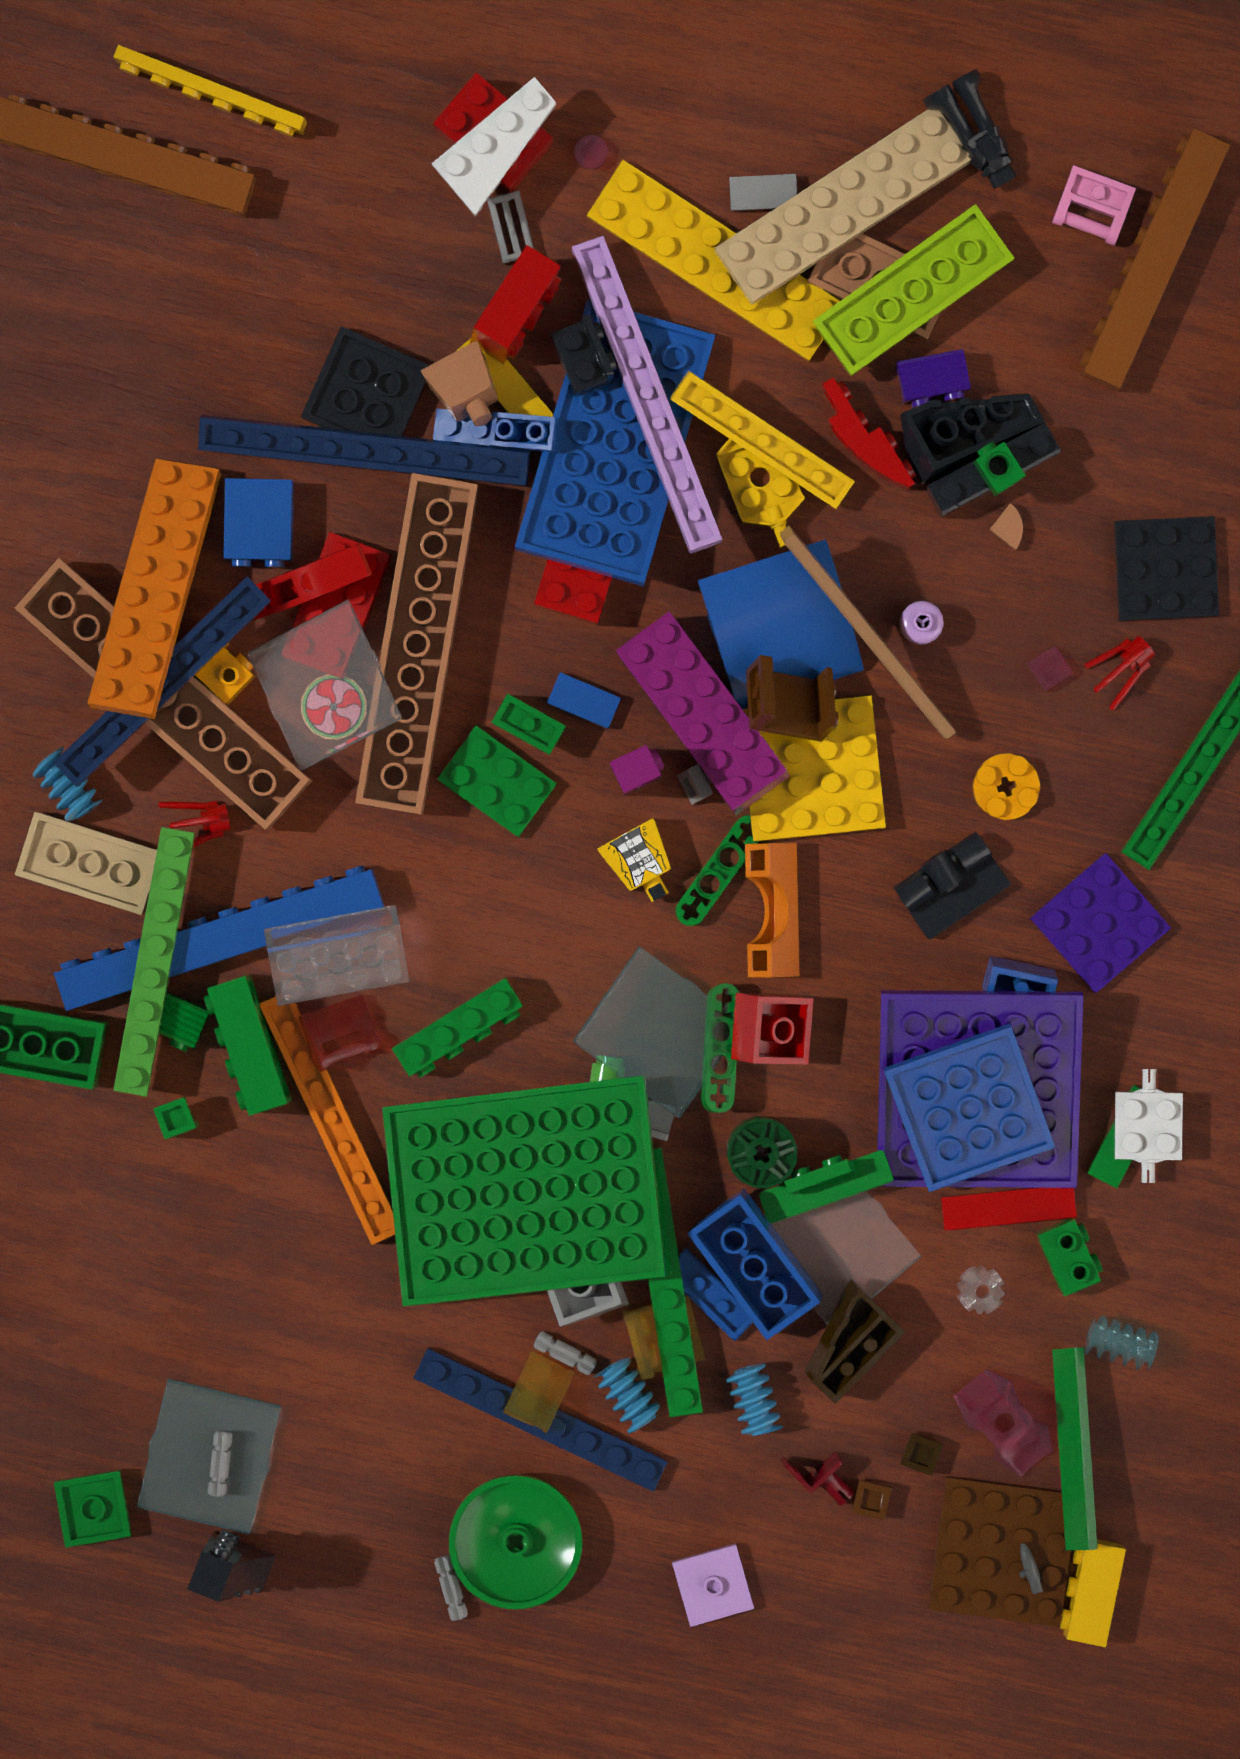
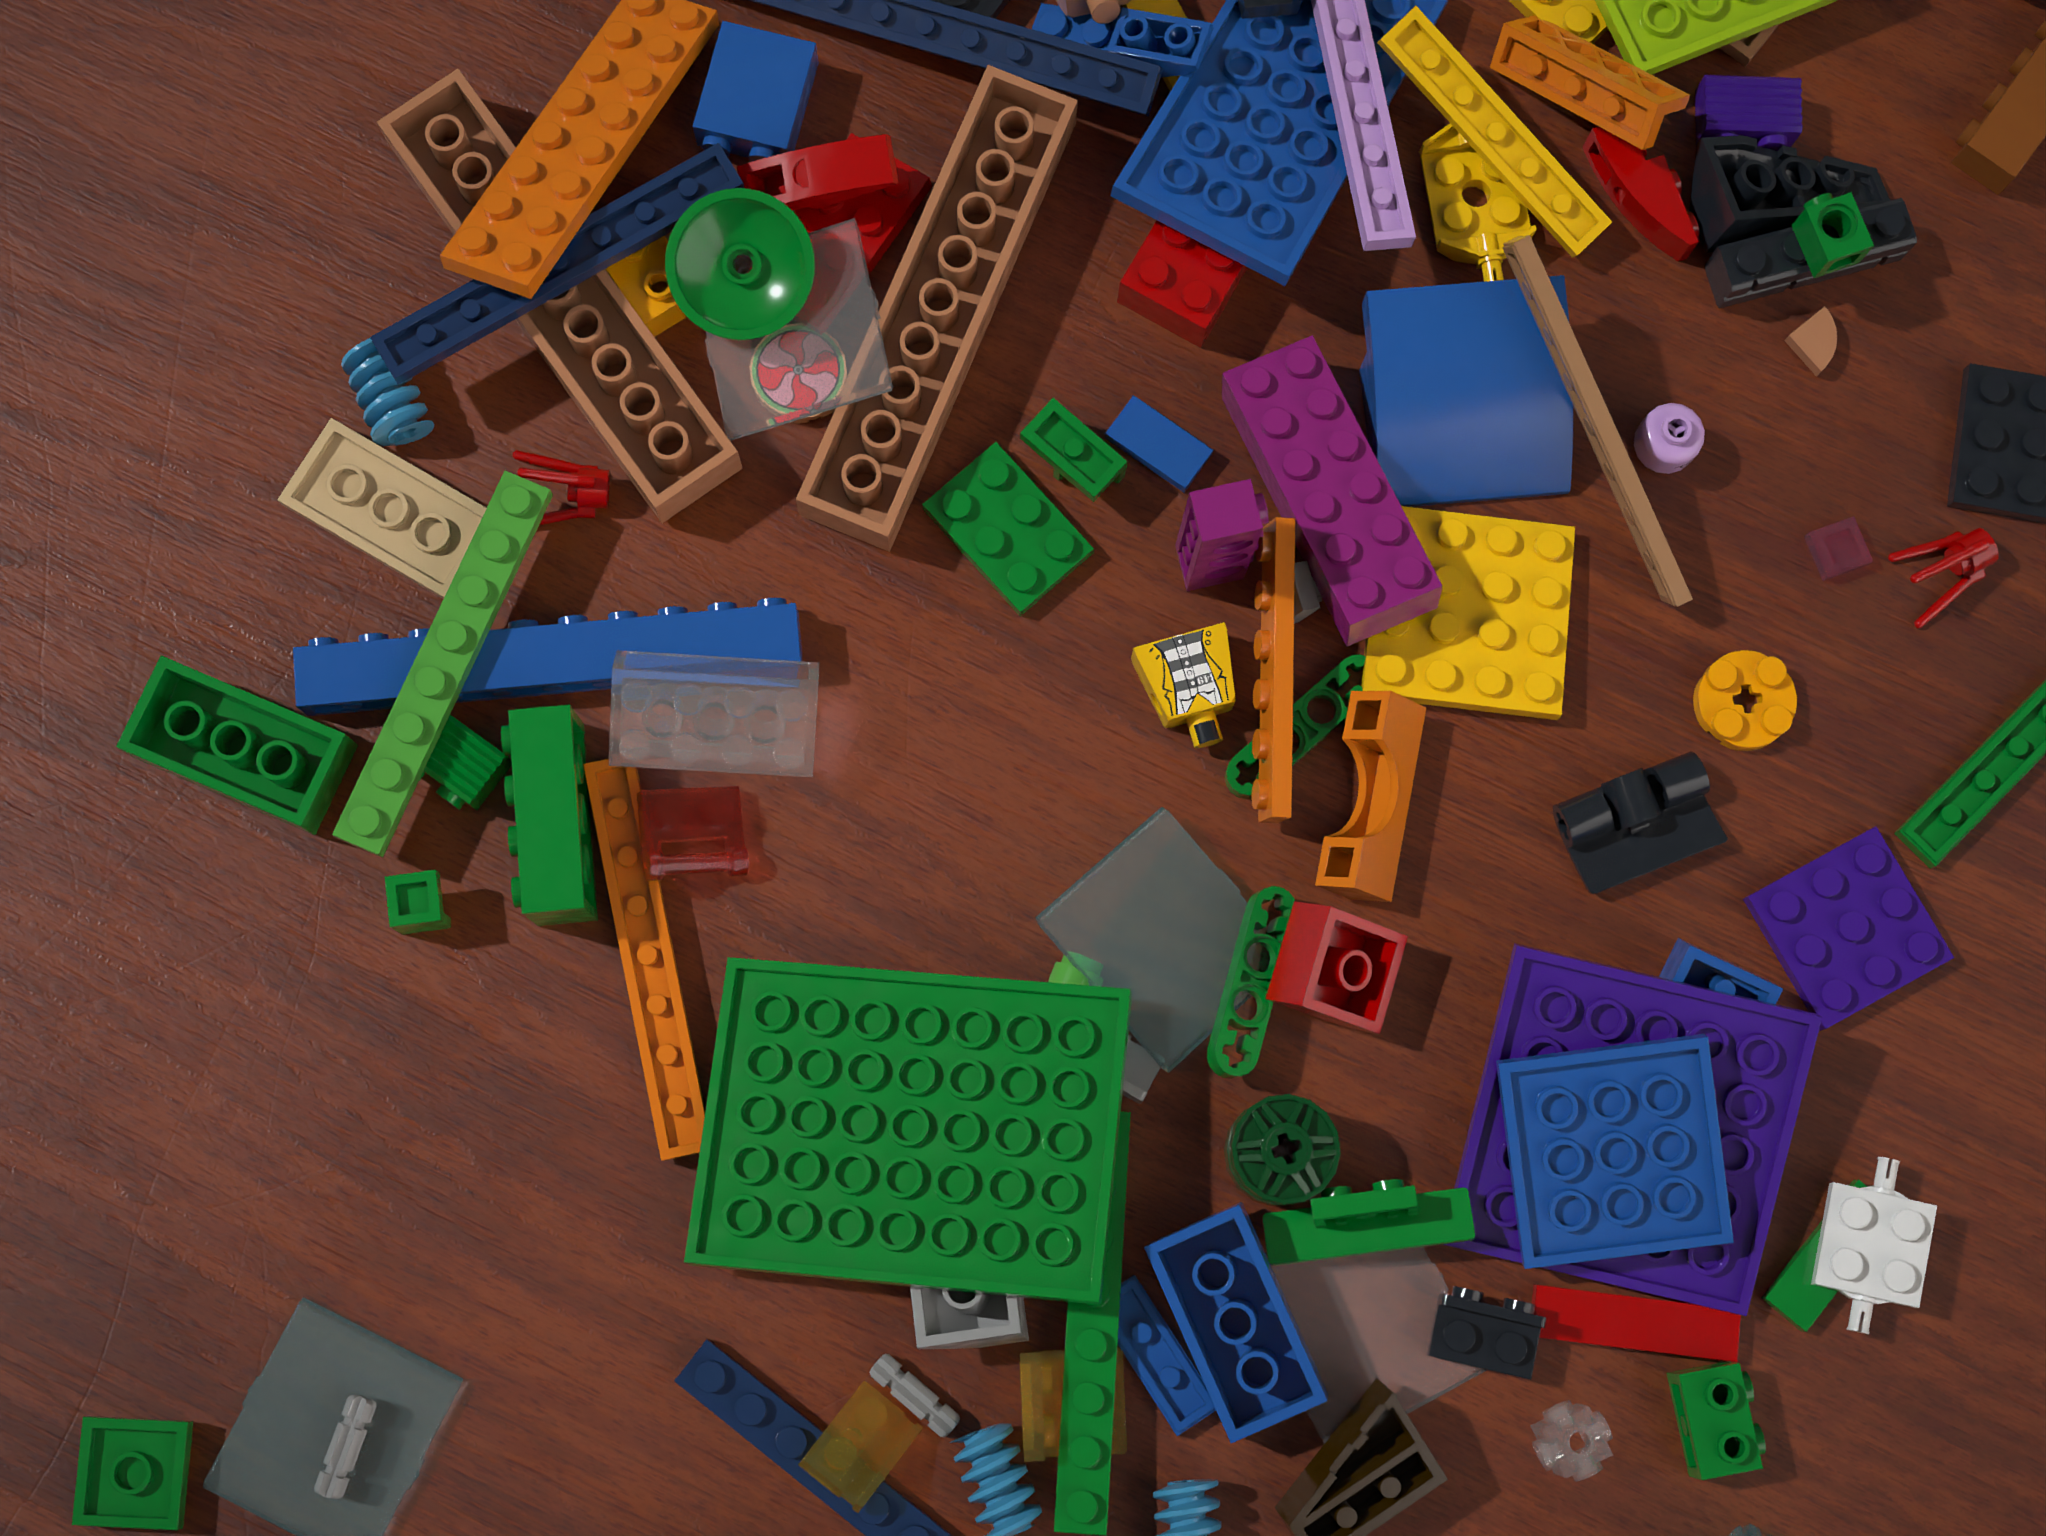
camera: 10 degrees right, 10 degrees down
green brick [392,977,523,1078] -> none
reddish brown panel [746,655,839,742] -> none
none -> green dish [665,188,815,340]
none -> orange plate [1251,517,1295,824]
none -> black bracket [1426,1286,1546,1380]
none -> orange fence [1490,15,1690,150]

